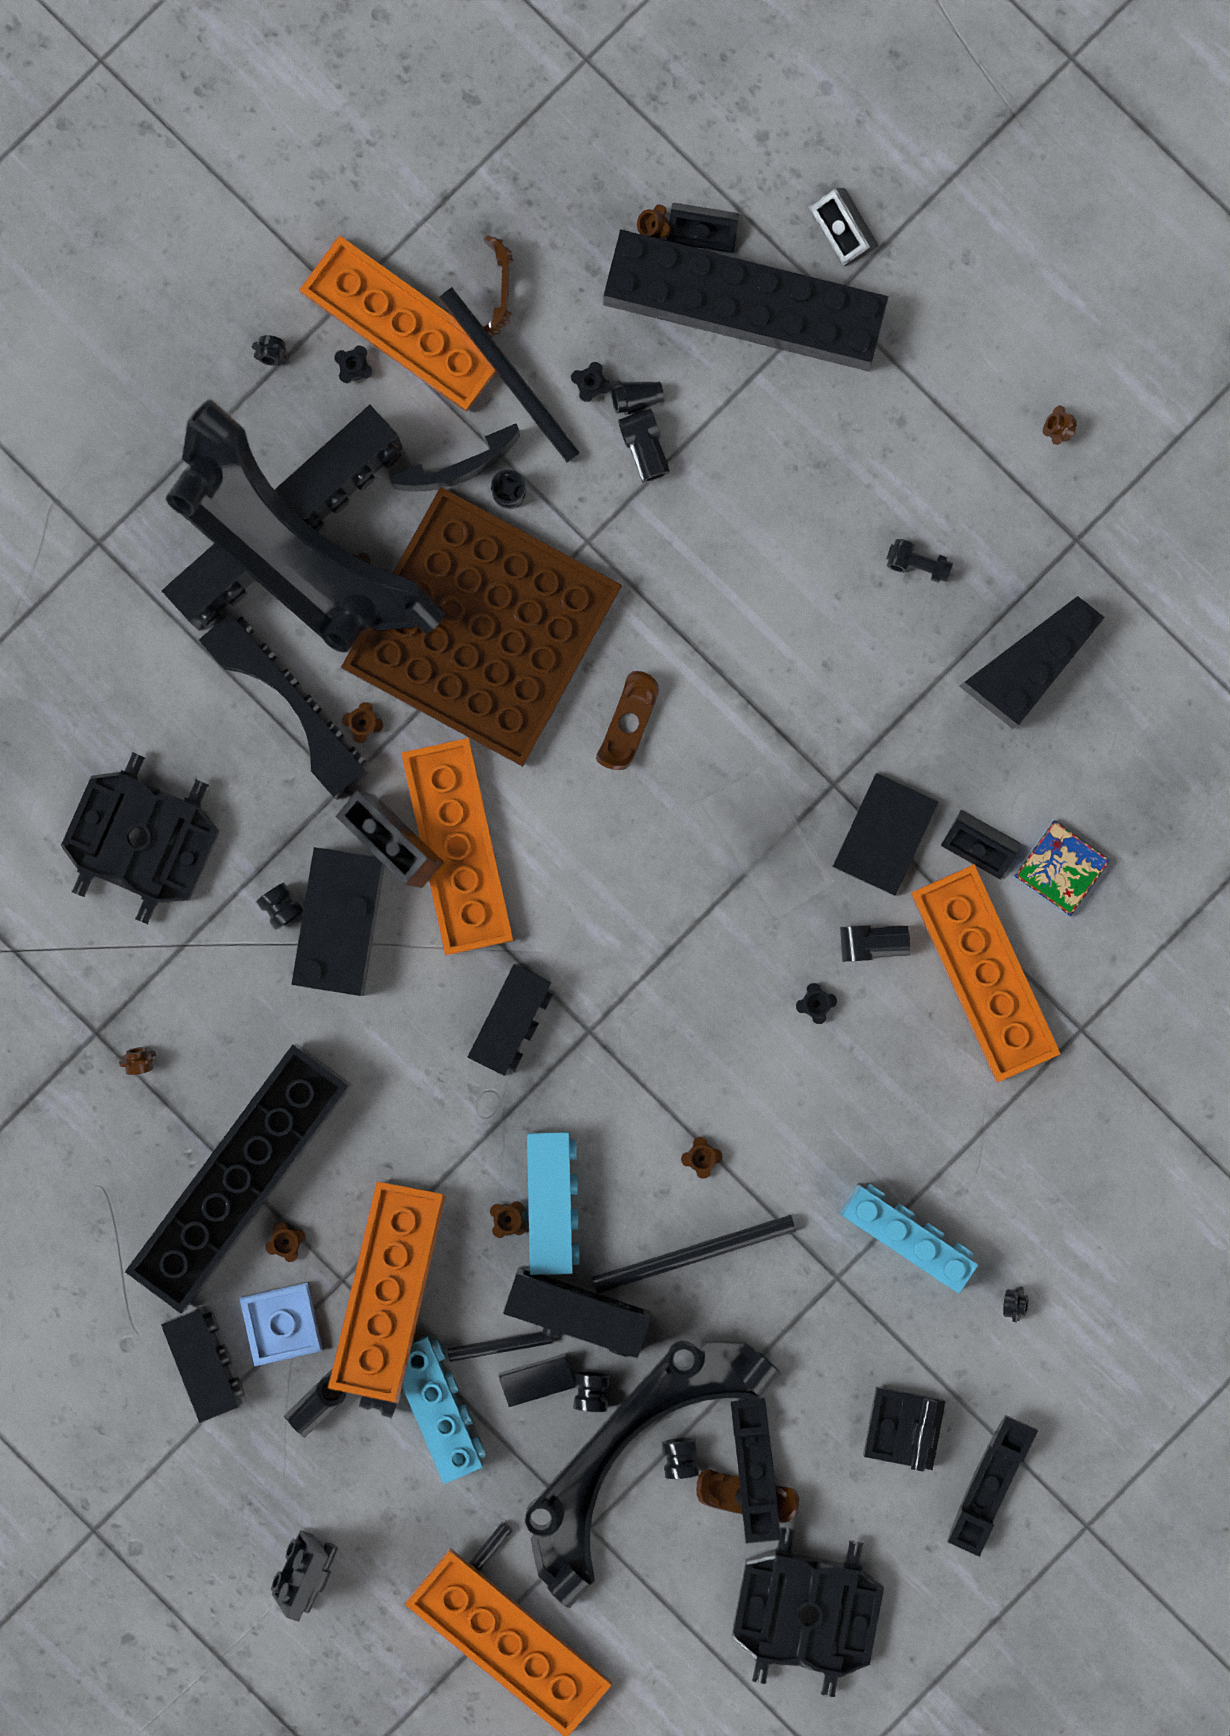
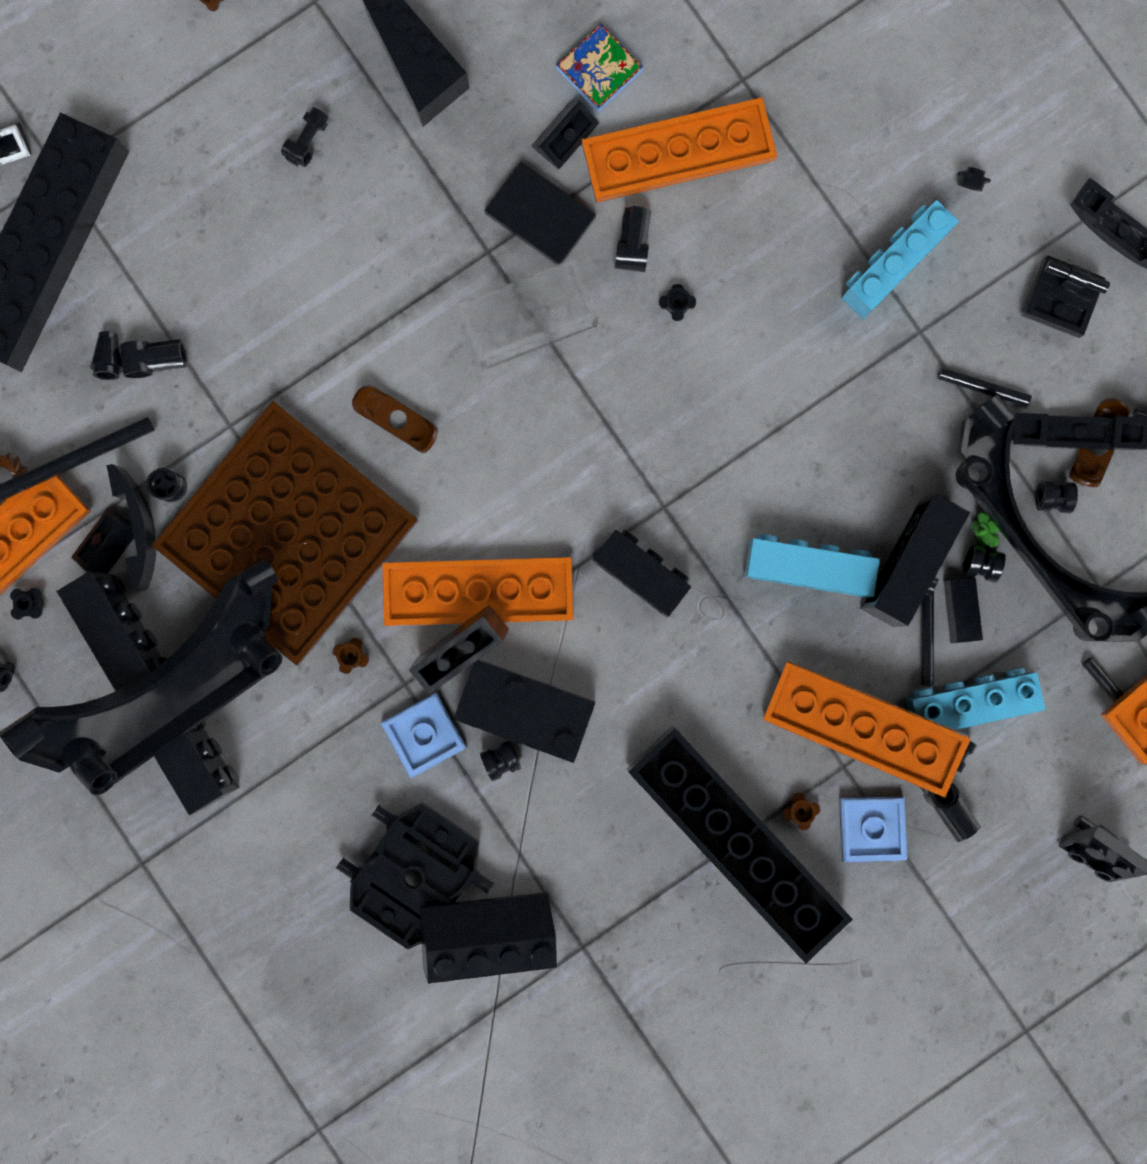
camera: 75 degrees left, 0 degrees up
reddish brown plate [119,1047,156,1075] -> none
black brick [161,1306,245,1423] -> none
black arch [199,613,368,800] -> none
reddish brown plate [490,1201,526,1238] -> none
black plate [571,362,611,402] -> none
black piece [592,1215,796,1294] -> none
reddish brown plate [681,1137,723,1179] -> none
none -> black slope [71,507,134,573]
none -> light blue tile [381,692,467,778]
none -> black slope [420,892,557,984]
none -> black bar [937,367,1032,407]
none -> bright green plant [972,512,999,547]

